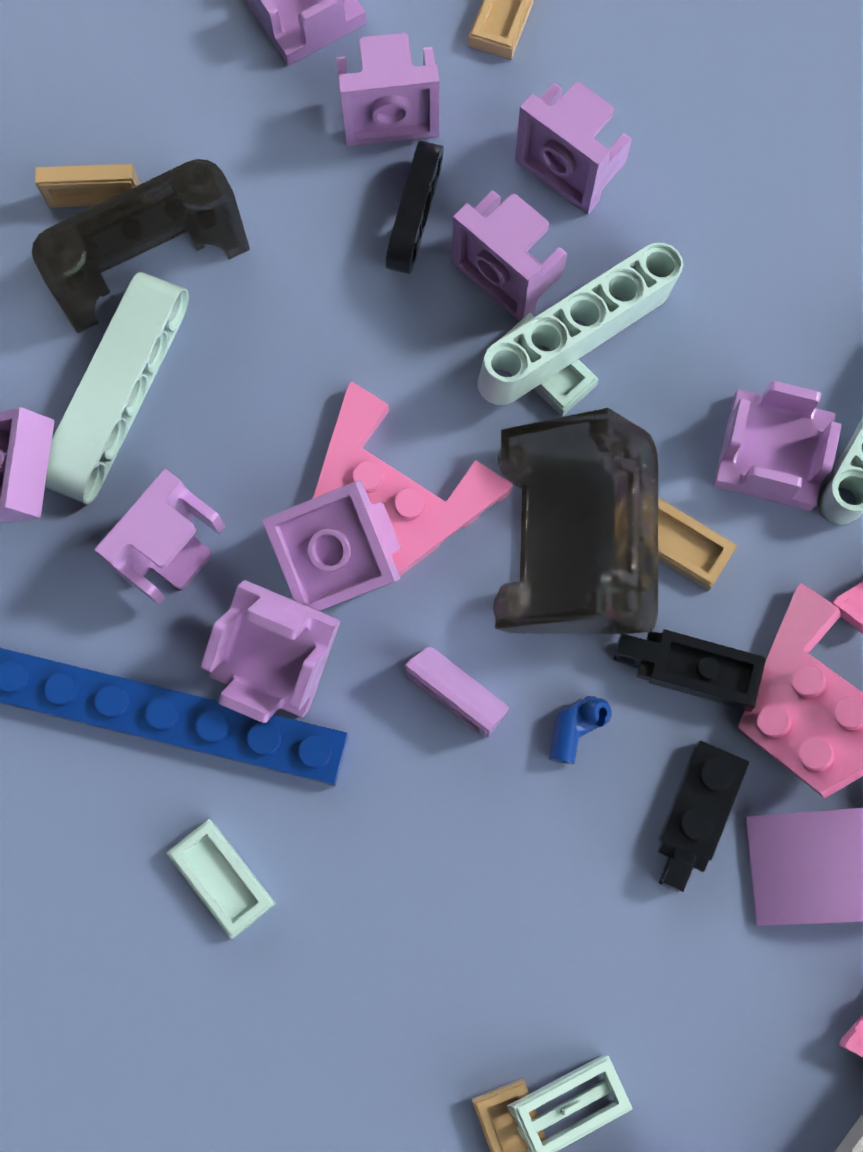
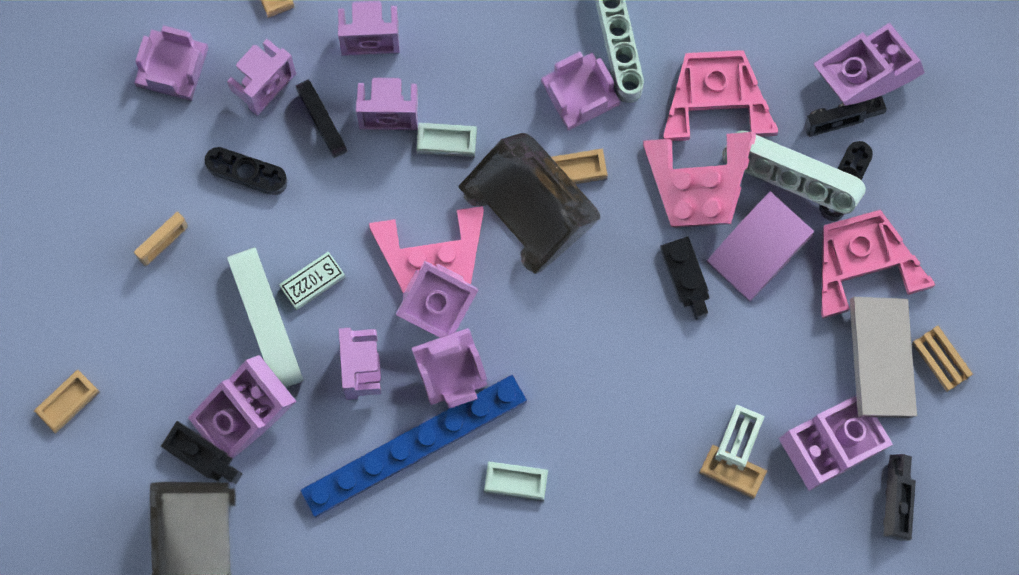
camera: 45 degrees left, 0 degrees up
clear smoke windscreen [32,159,250,334] -> none
lavender slope [405,647,509,738] -> none
light aqua beam [477,243,683,405] -> none
blue arm [549,696,612,764] -> none
black hinge [613,629,766,712] -> none
none -> black beam [205,147,288,195]
none -> light aqua tile [279,252,345,311]

